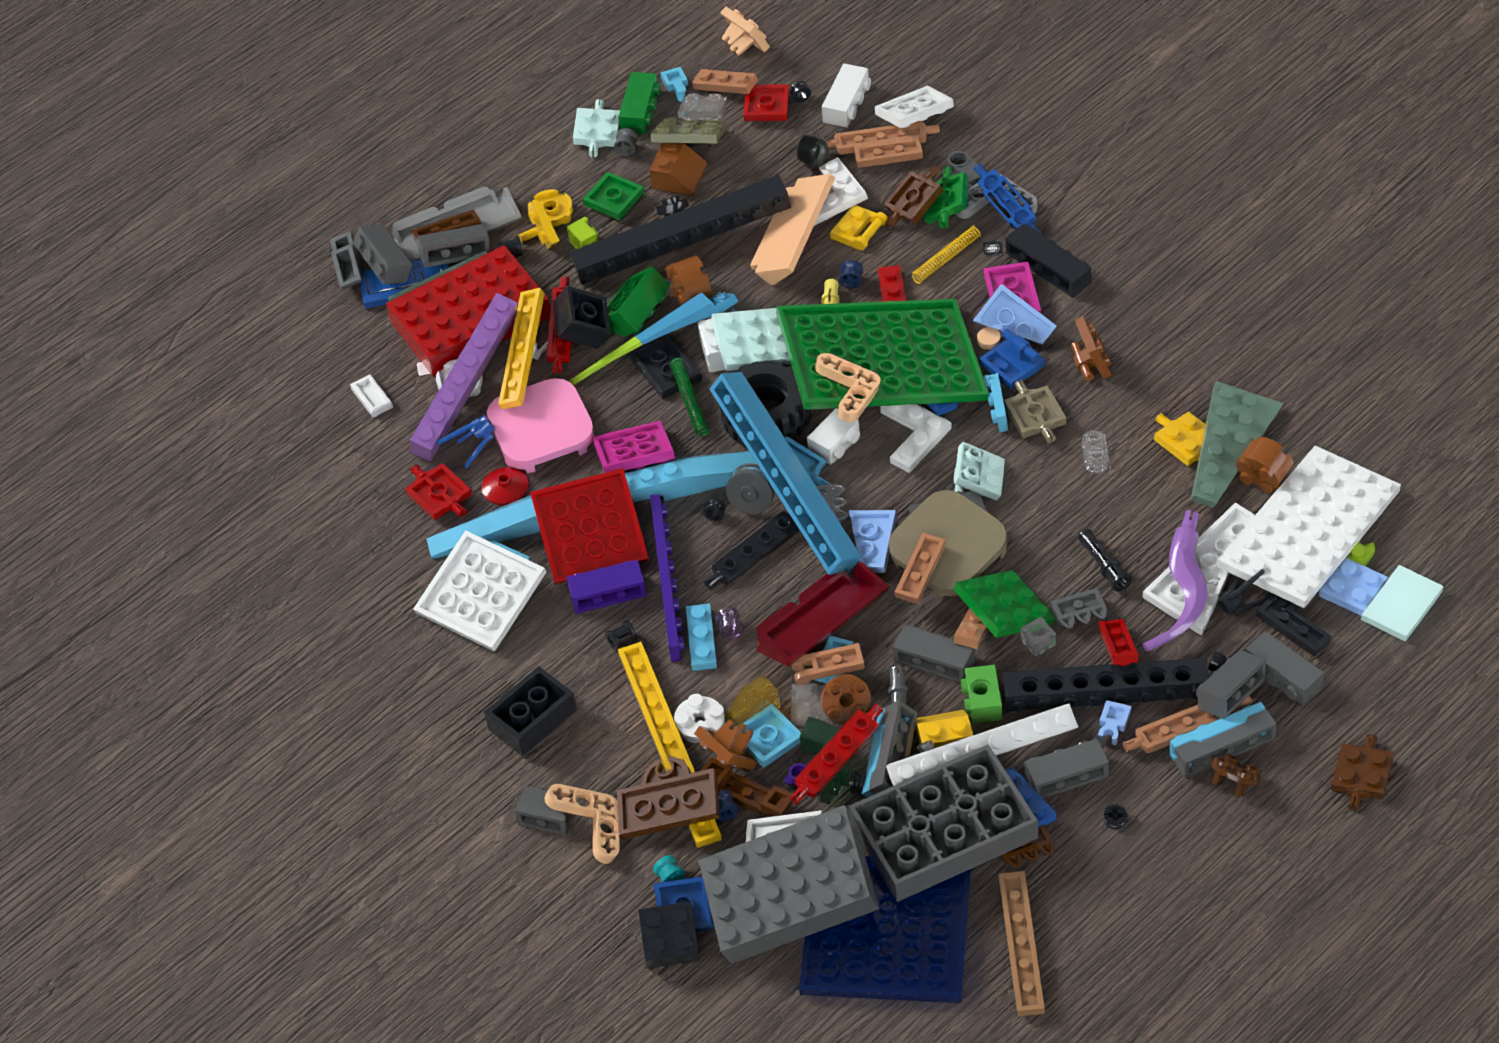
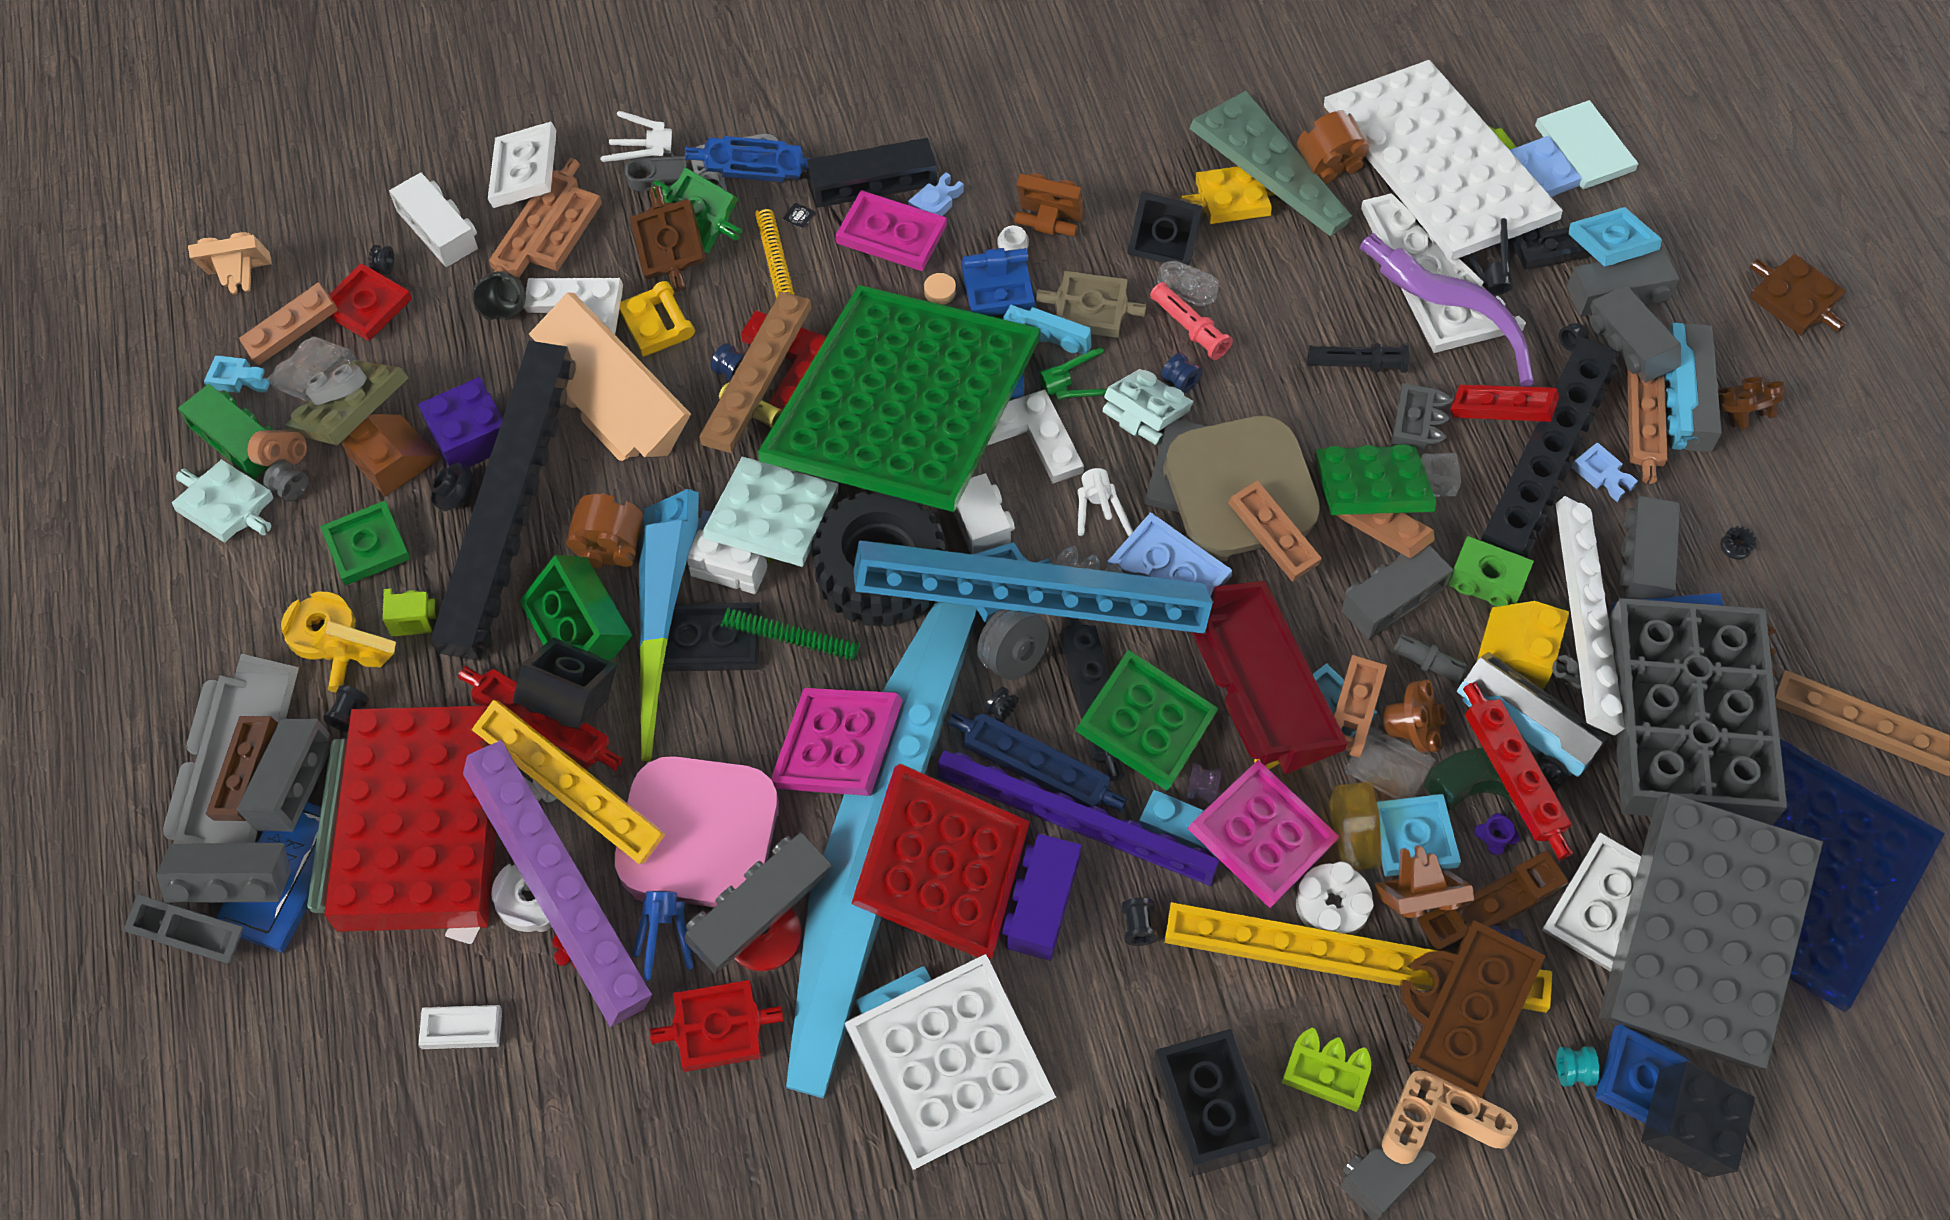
camera: 65 degrees left, 10 degrees up
light nougat beam [815,353,881,422] -> none
light blue wing [973,284,1057,345] -> none
none -> nougat plate [248,430,307,466]
none -> light grey plate [306,364,367,405]
none -> dark purple brick [418,377,503,468]
none -> white plant [600,111,672,162]
none -> dark grey brick [685,832,831,975]
none -> medium nougat plate [699,292,812,454]
none -> light blue plate [908,172,964,216]
none -> dark blue plate [948,711,1128,812]
none -> white plate [997,225,1029,251]
none -> green plant [1039,347,1107,401]
none -> green plate [1075,650,1219,791]
none -> white plant [1078,468,1133,536]
none -> black slope [1127,190,1206,268]
none -> coral pin [1150,282,1233,360]
none -> dark blue wheel [1161,352,1202,394]
none -> dark pink plate [1187,760,1340,908]
none -> lime plate [1281,1027,1371,1112]
none -> medium azure plate [1569,207,1662,267]

